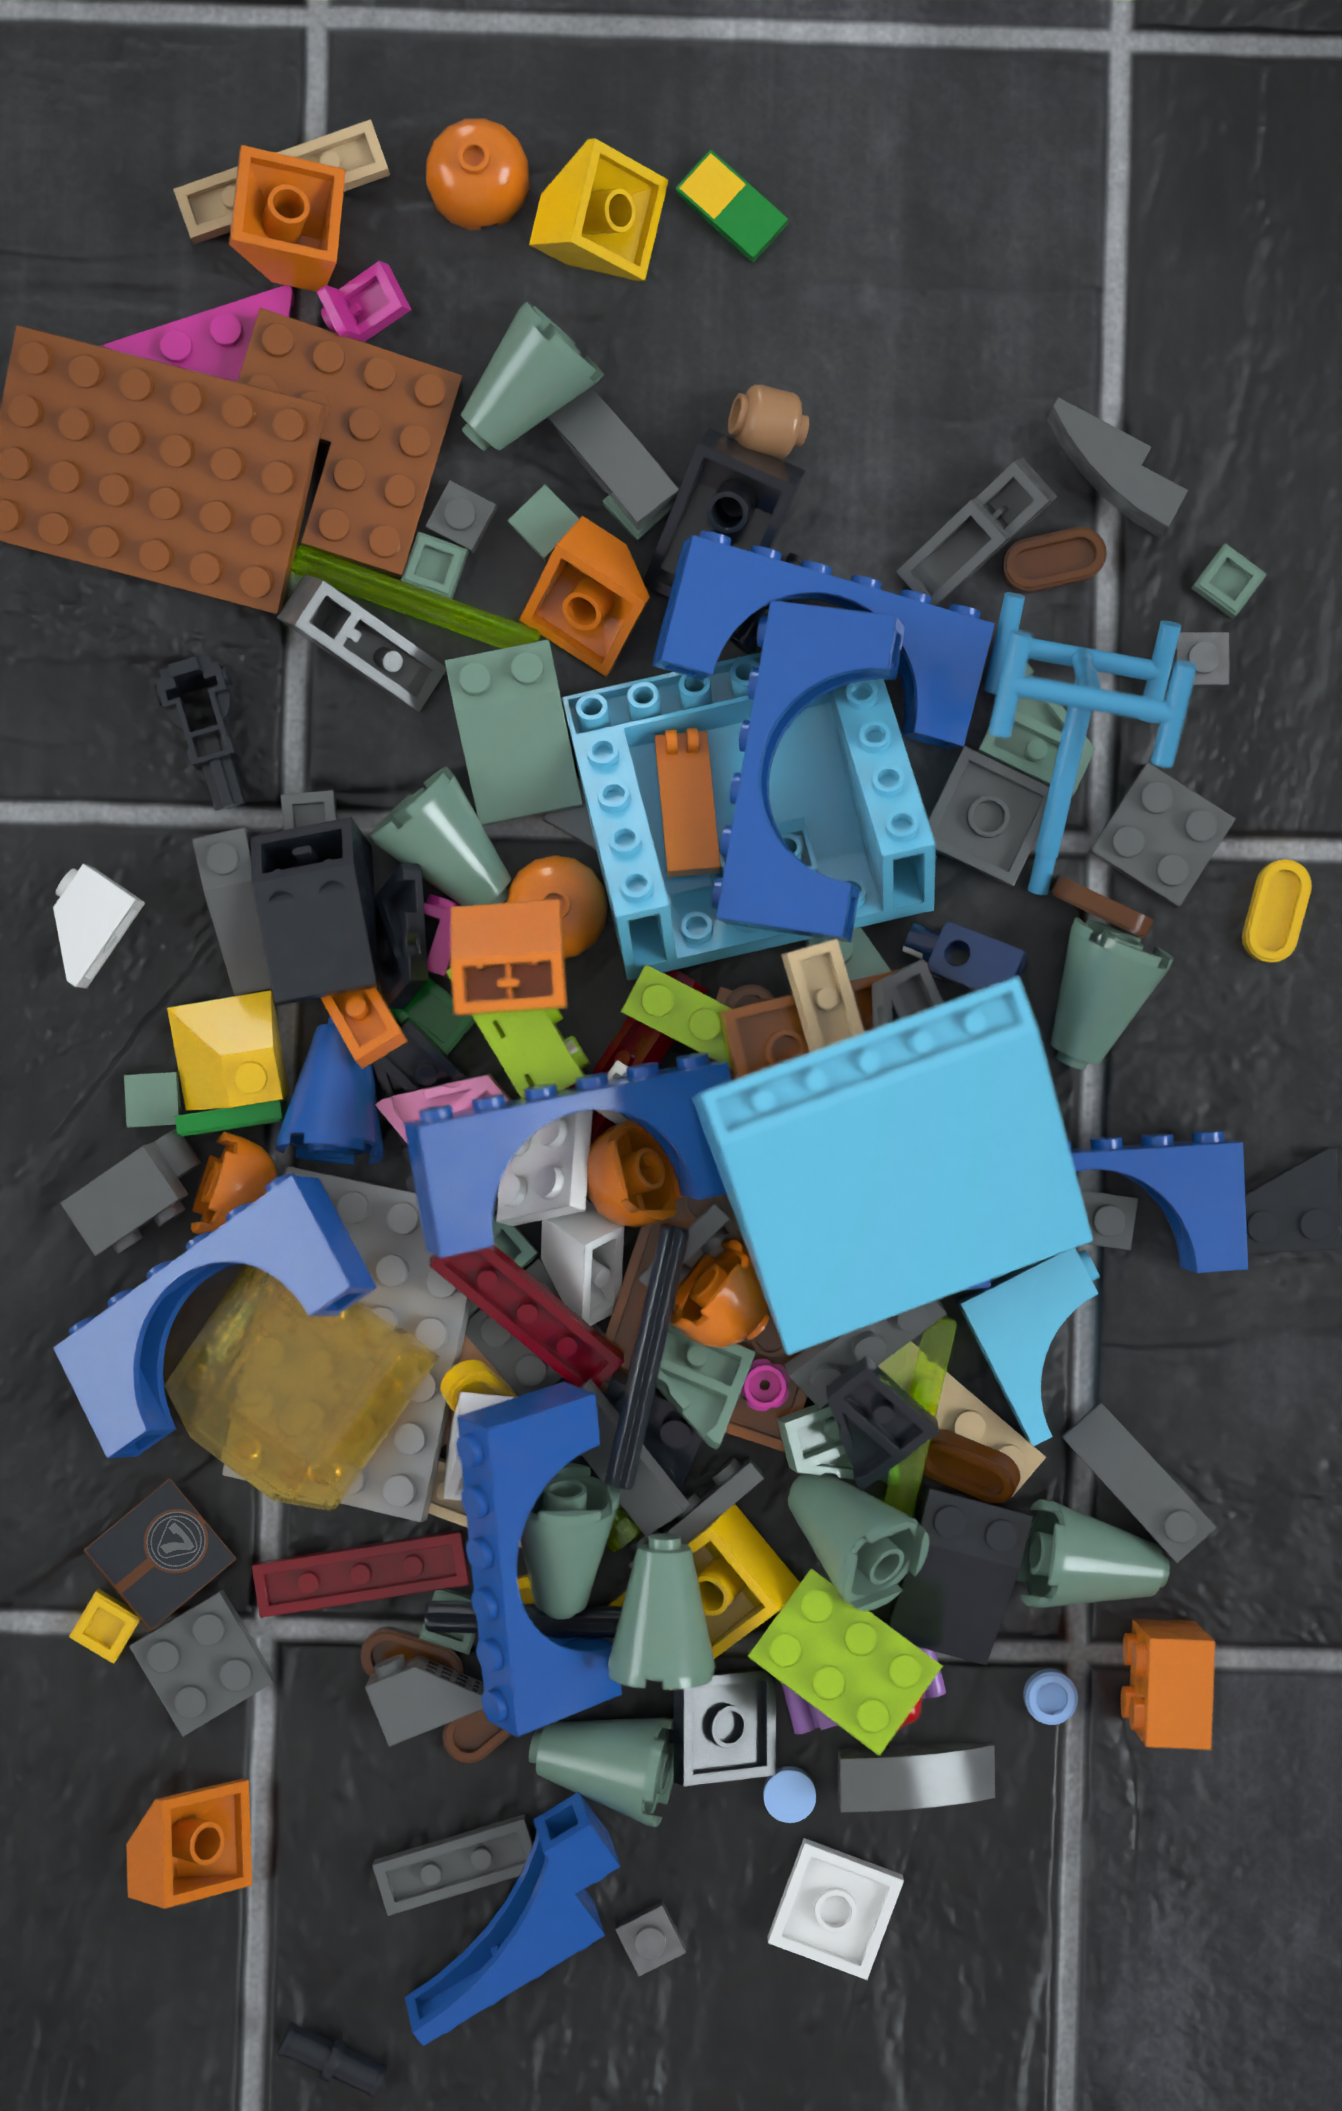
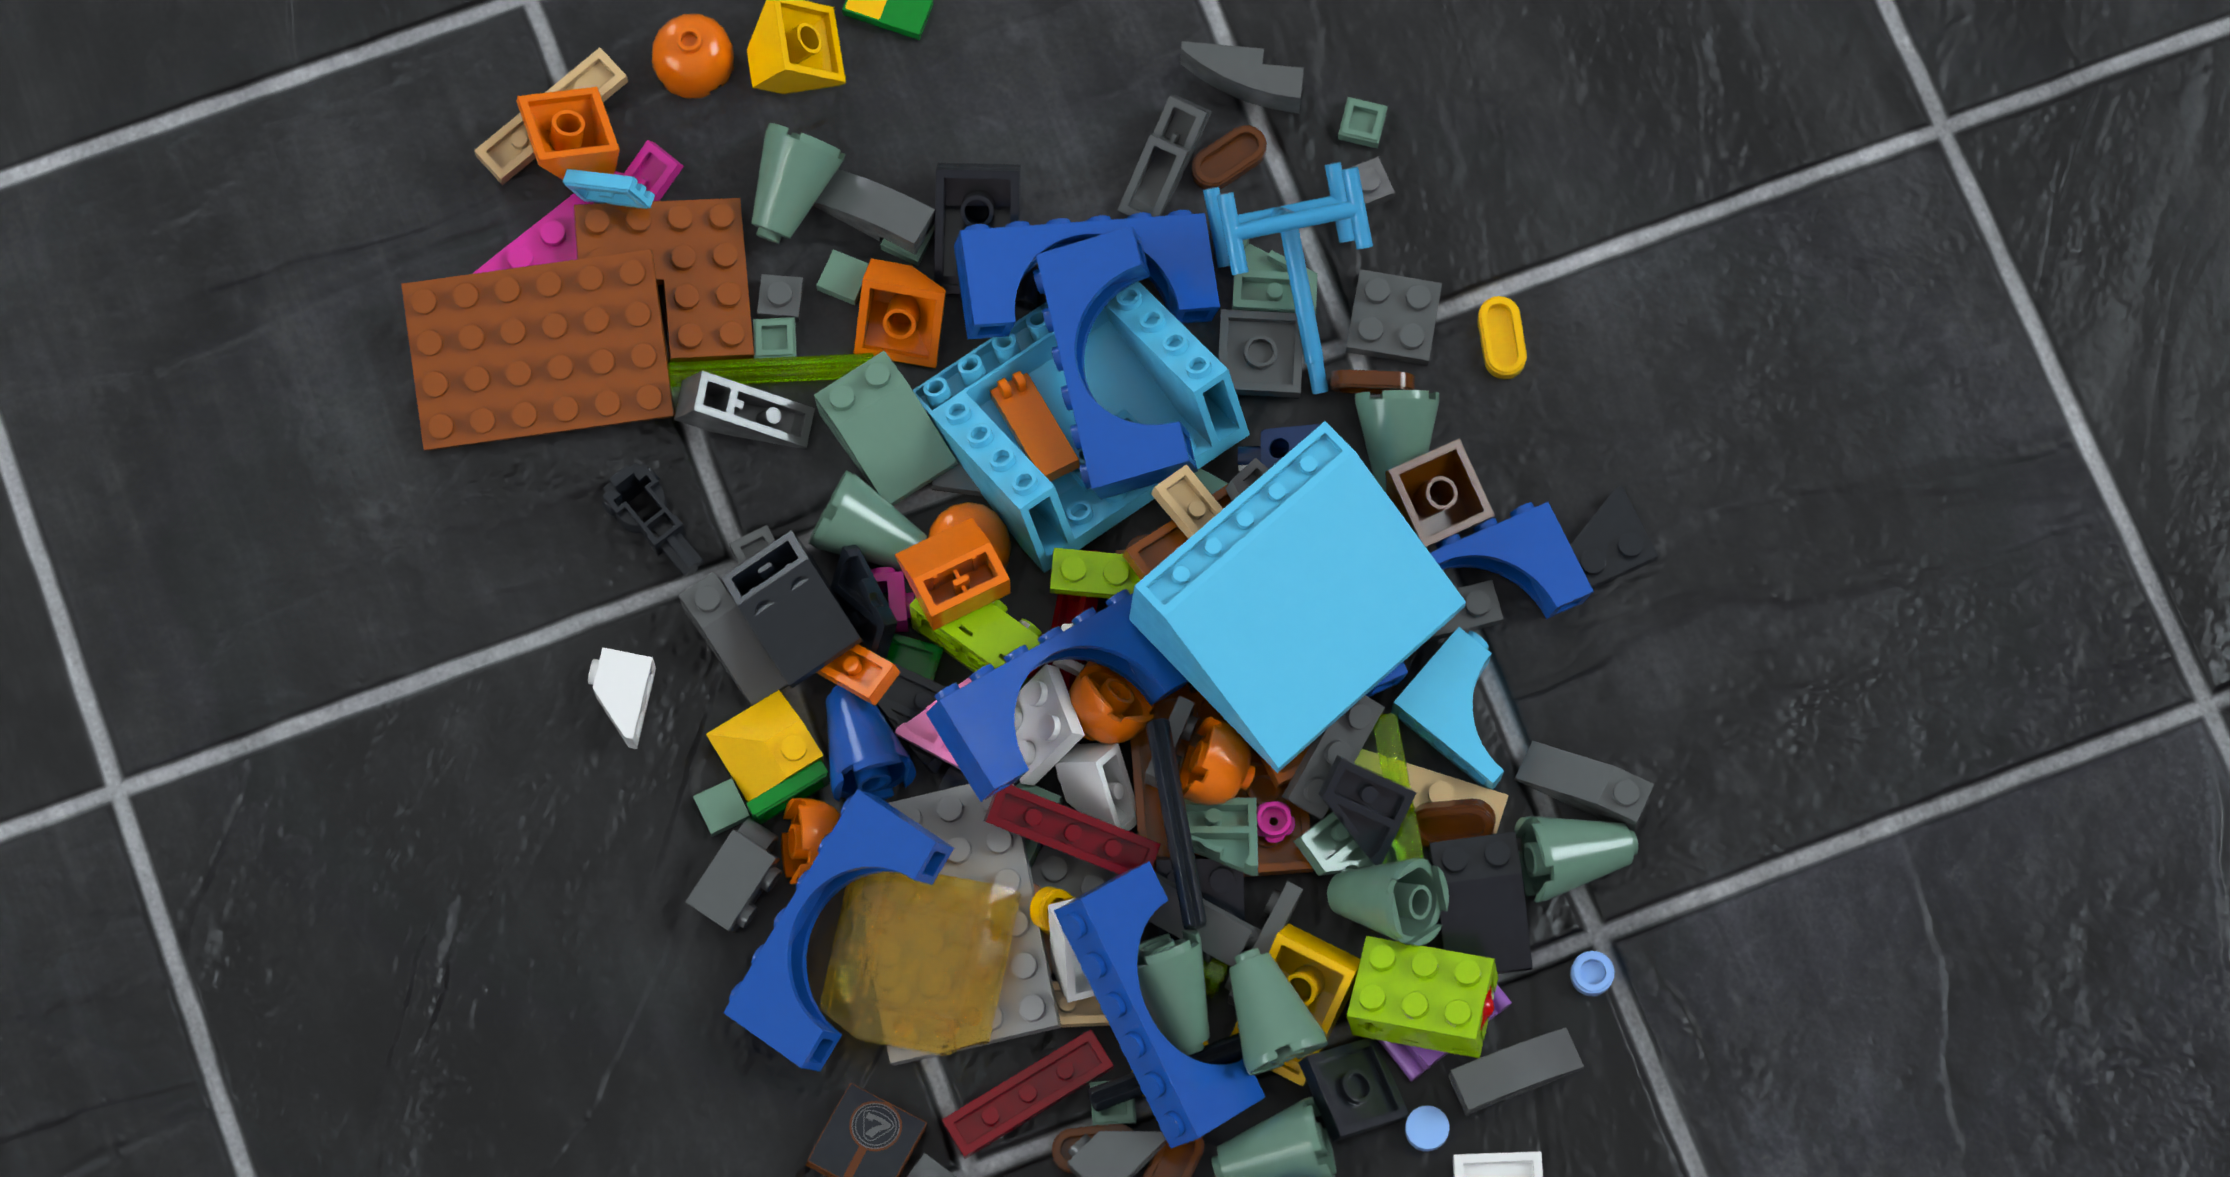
camera: 25 degrees left, 15 degrees down
medium nougat head [728,385,809,460] -> none
orange brick [1121,1618,1215,1750] -> none
none -> medium azure tile [562,169,655,209]
none -> reddish brown slope [1385,438,1495,547]

